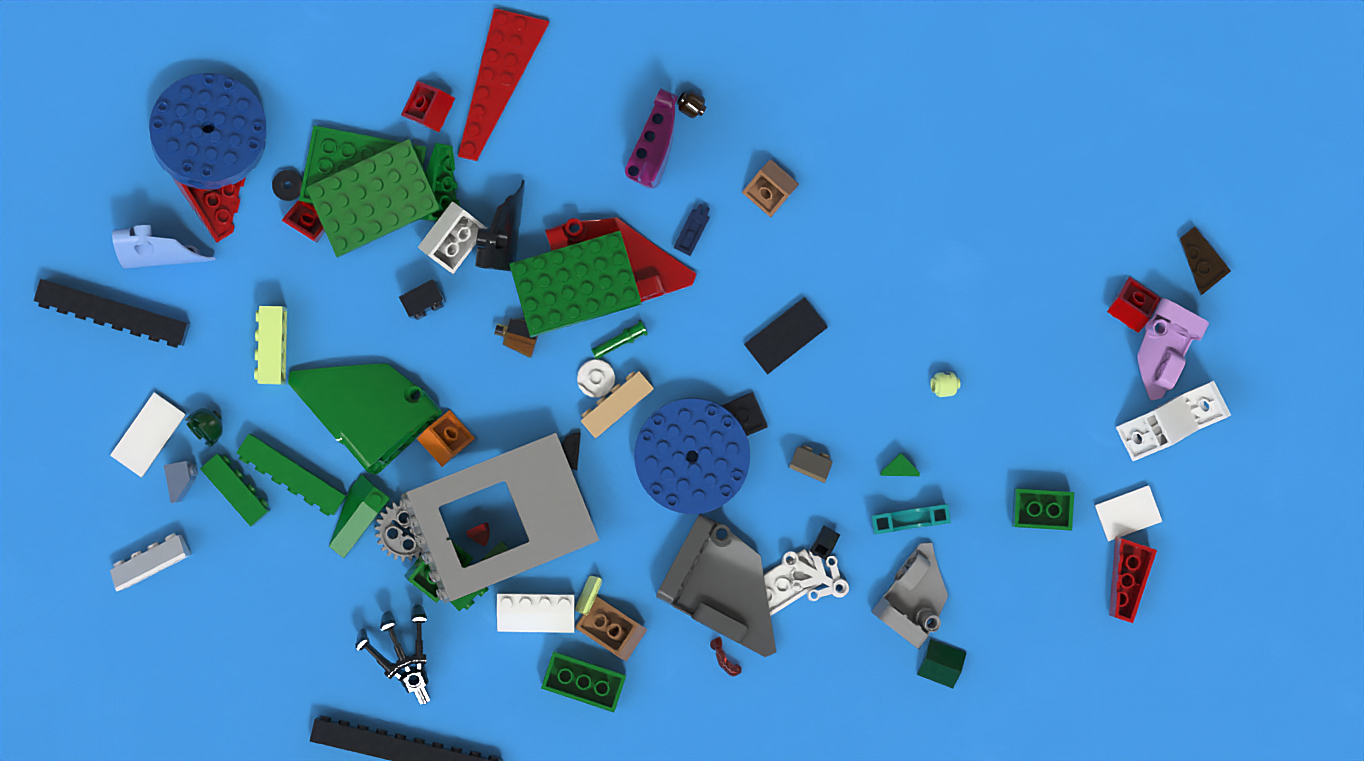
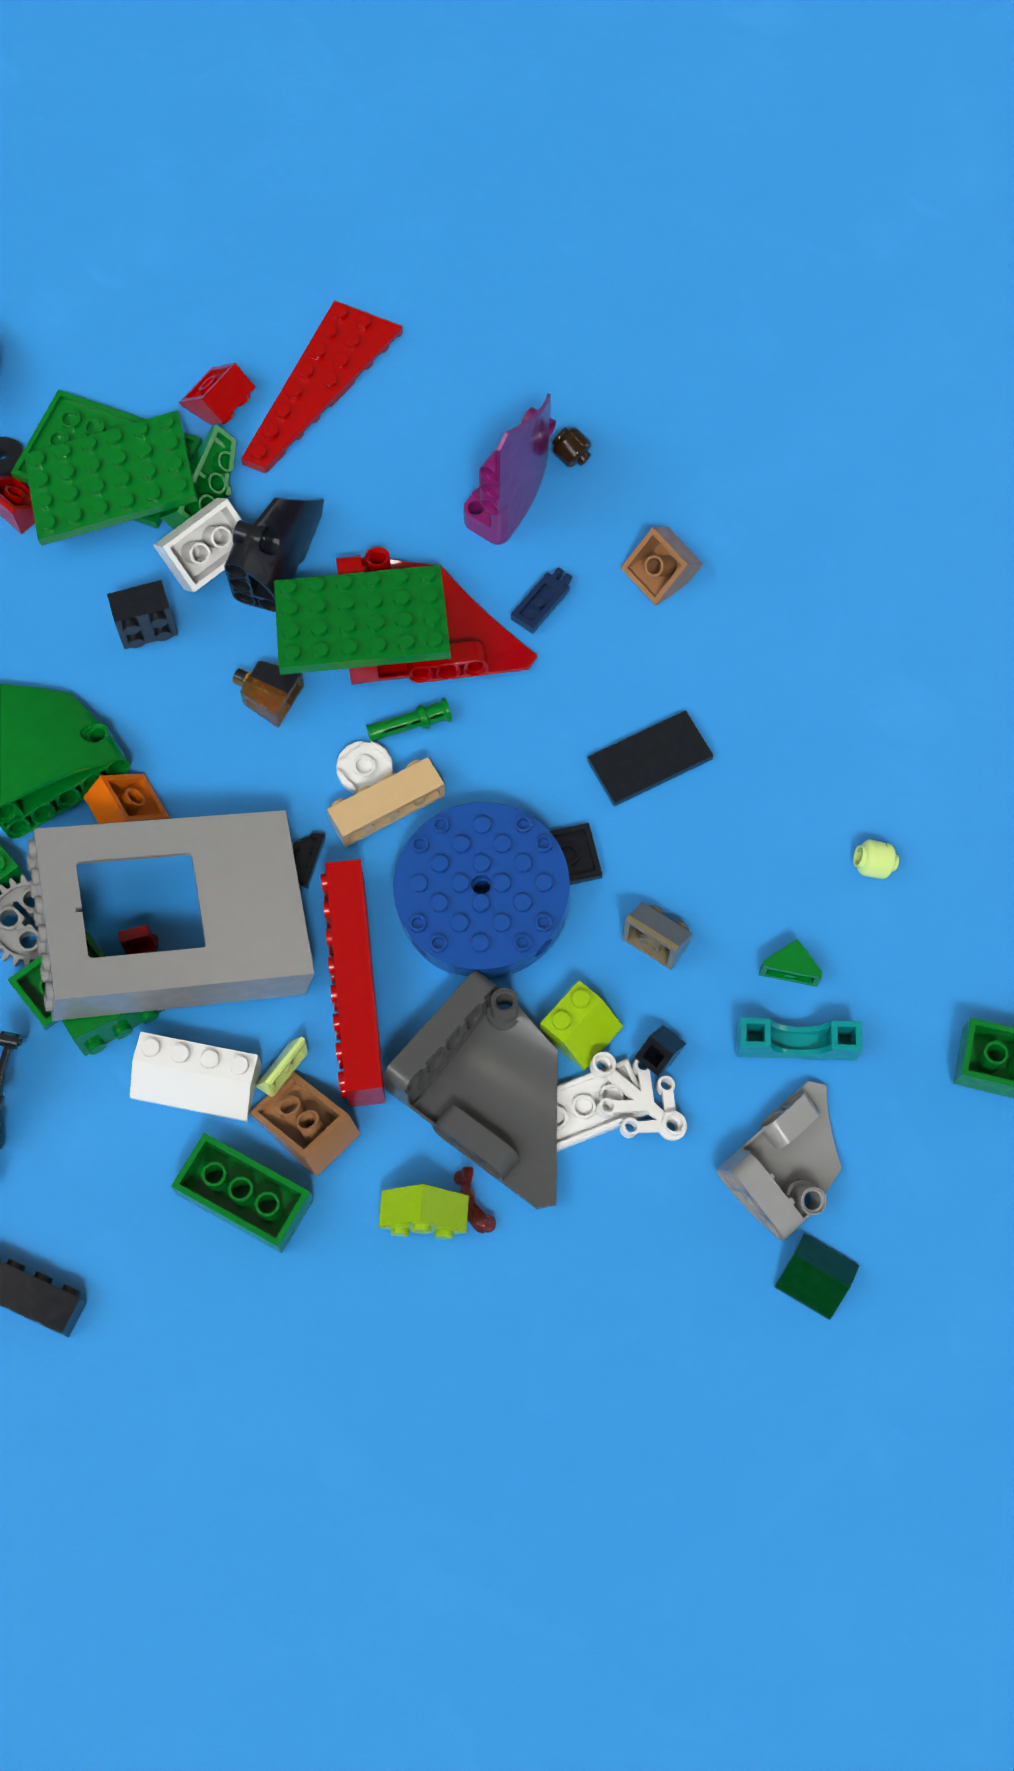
camera: 10 degrees right, 20 degrees down
none -> red brick [321,859,386,1107]
none -> lime brick [378,1184,469,1240]
none -> lime slope [540,980,623,1071]

